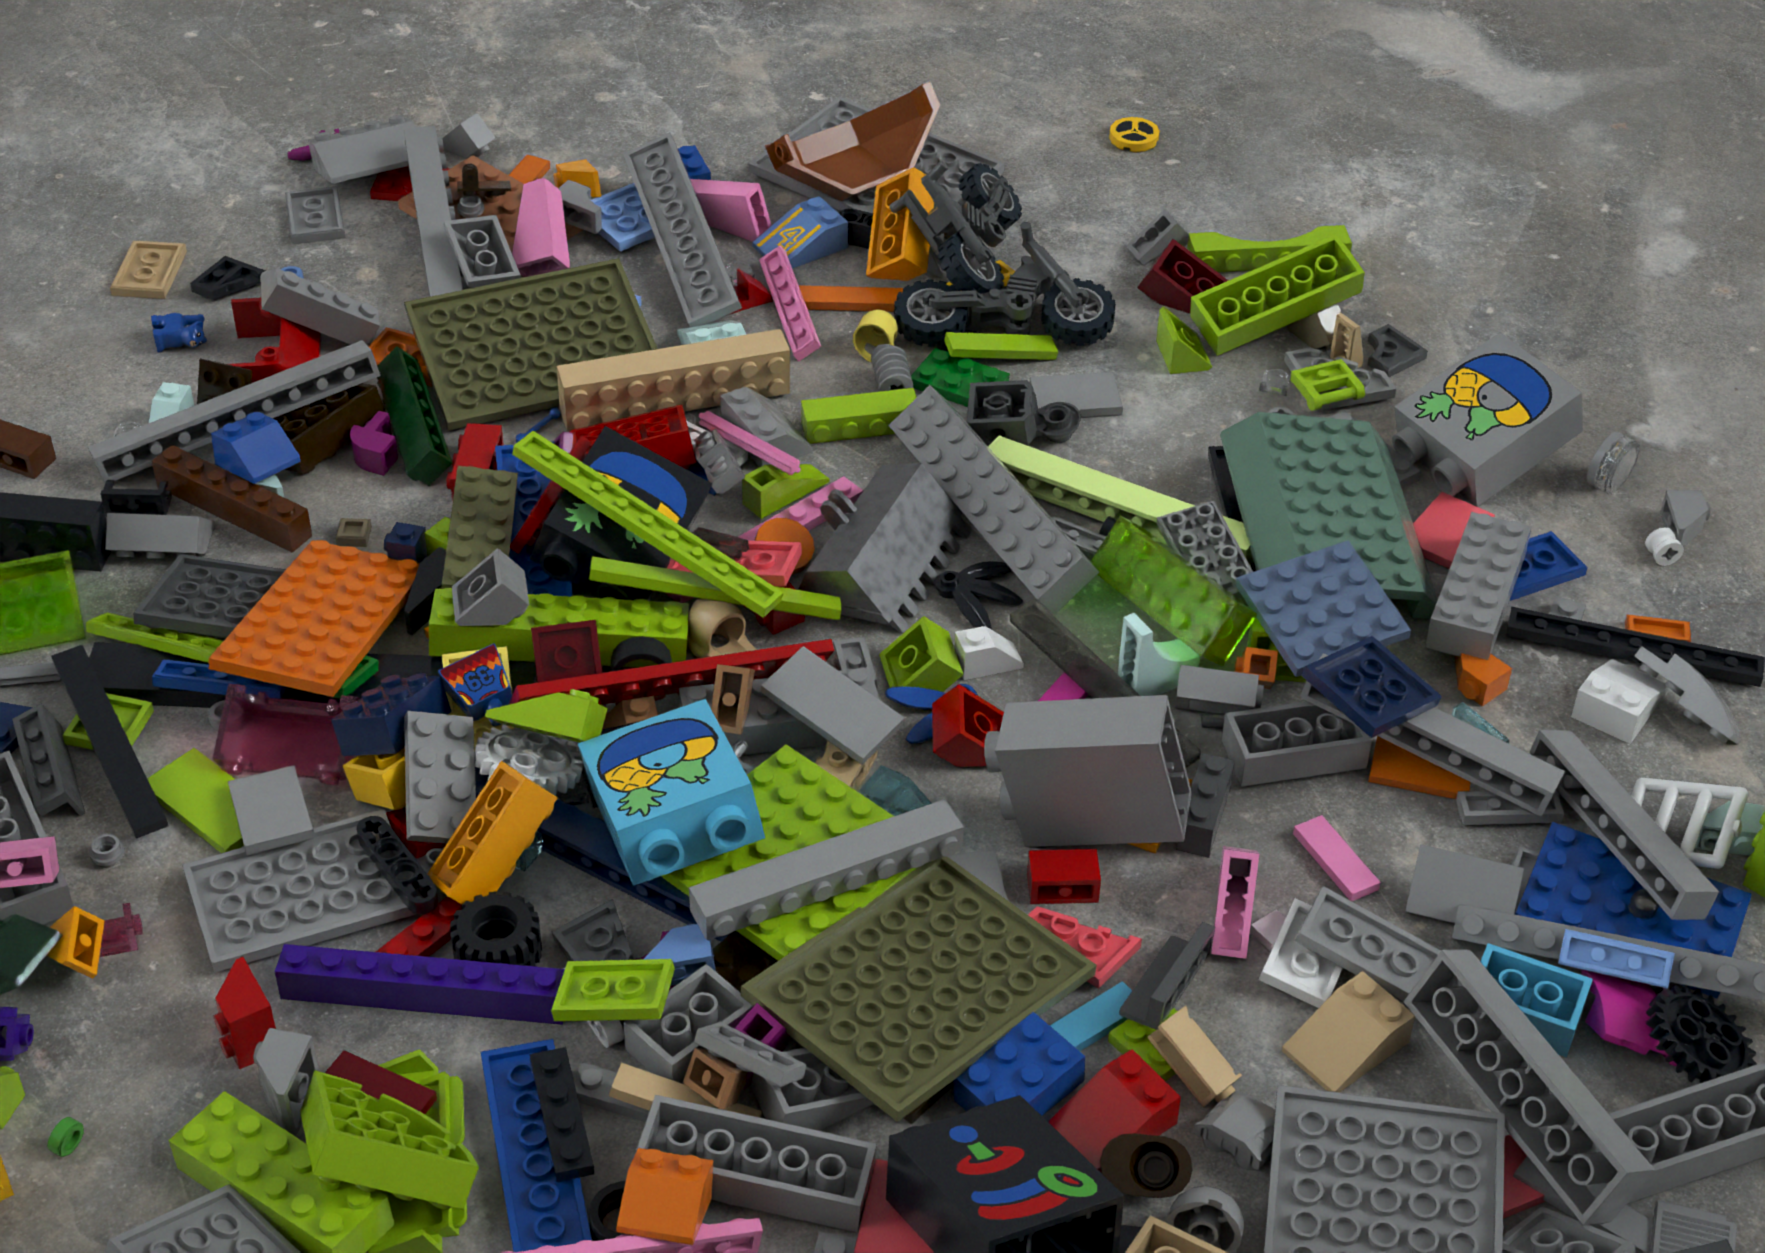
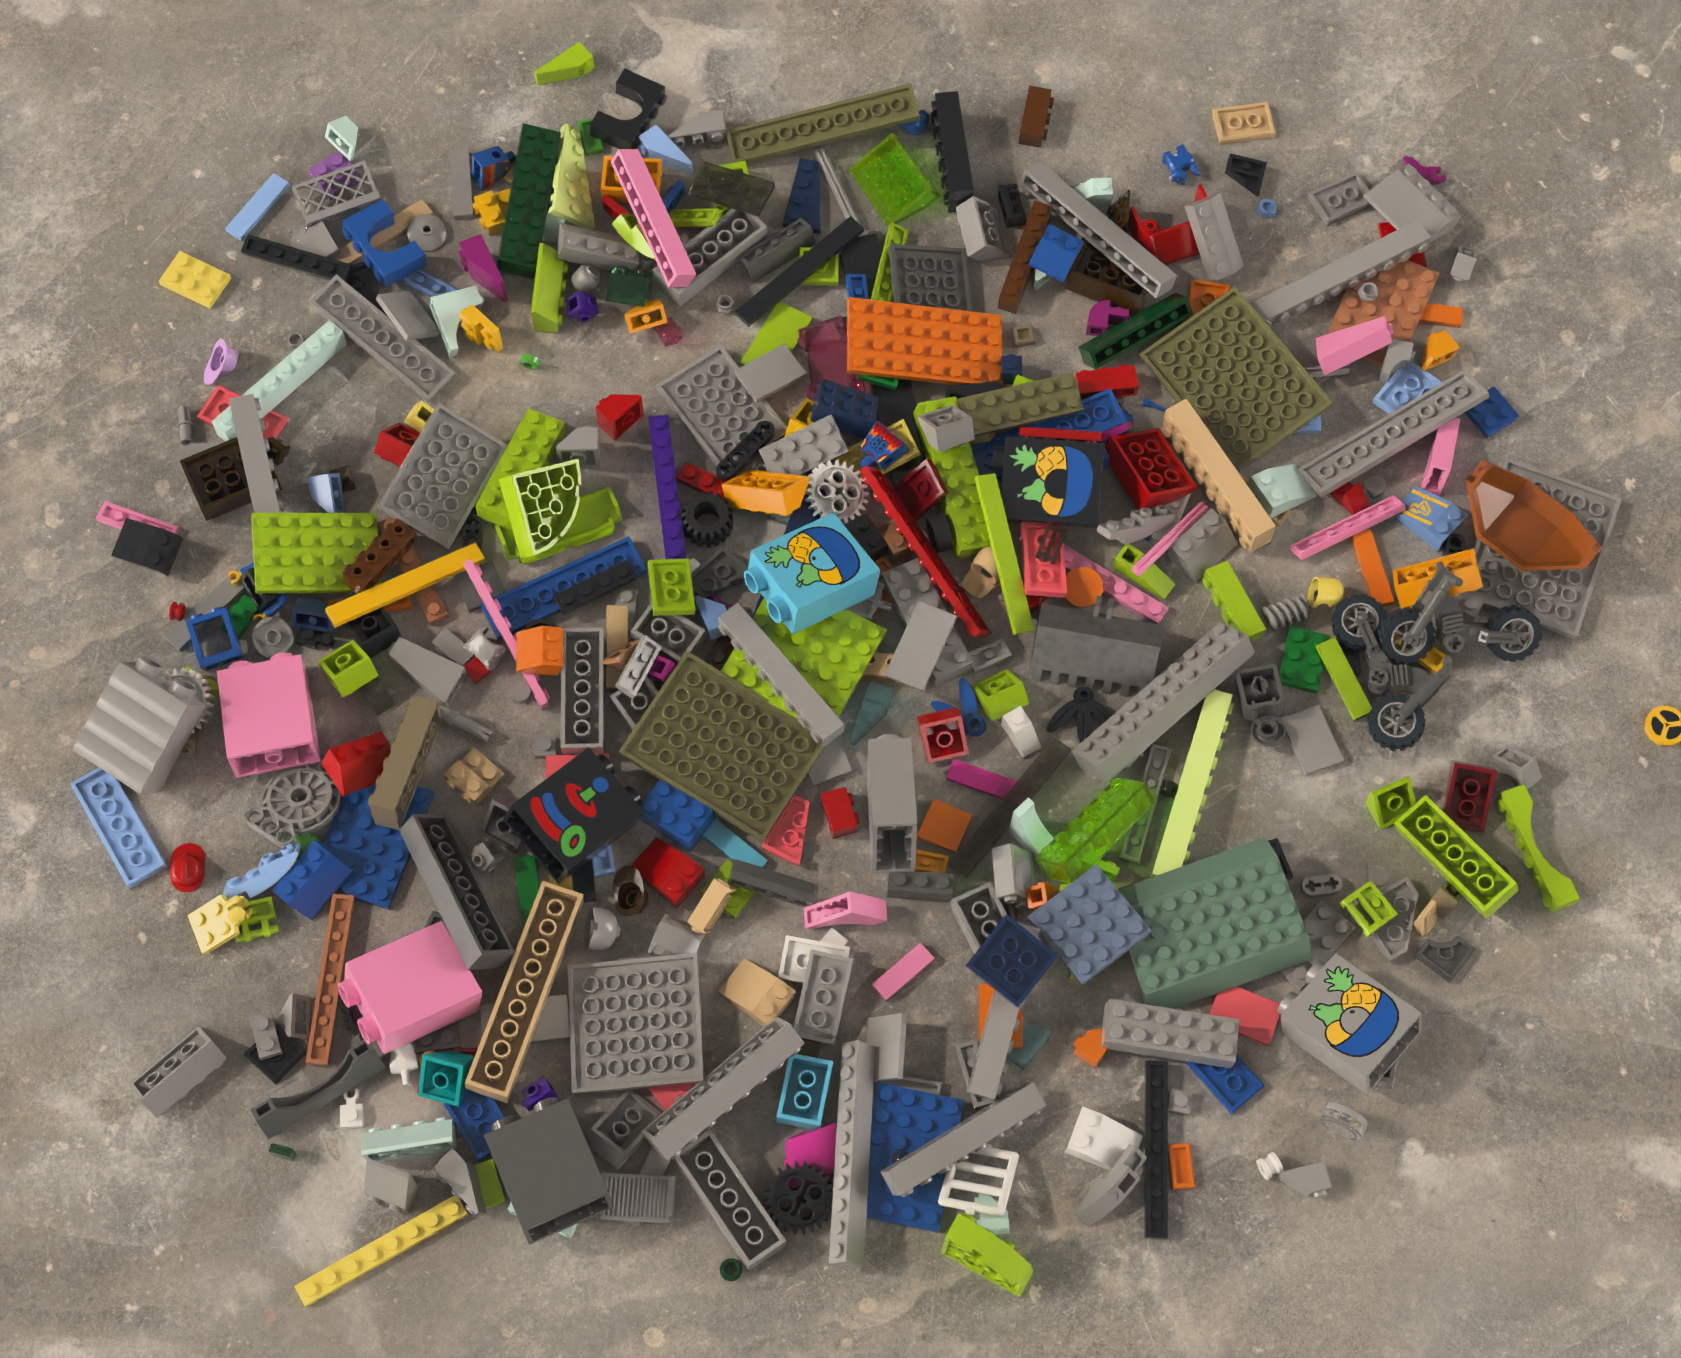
camera: 75 degrees right, 25 degrees up
dark red tile [325,1050,437,1114] -> none
light grey slope [443,215,521,288] -> none
dark brown hinge [457,163,511,196] -> none
lime slope [485,689,608,743] -> none
lime plate [512,431,784,618] -> none
medium nougat slope [711,664,755,735] -> none
light grey tile [1157,500,1253,610] -> none
light blue tile [1558,929,1675,988] -> none

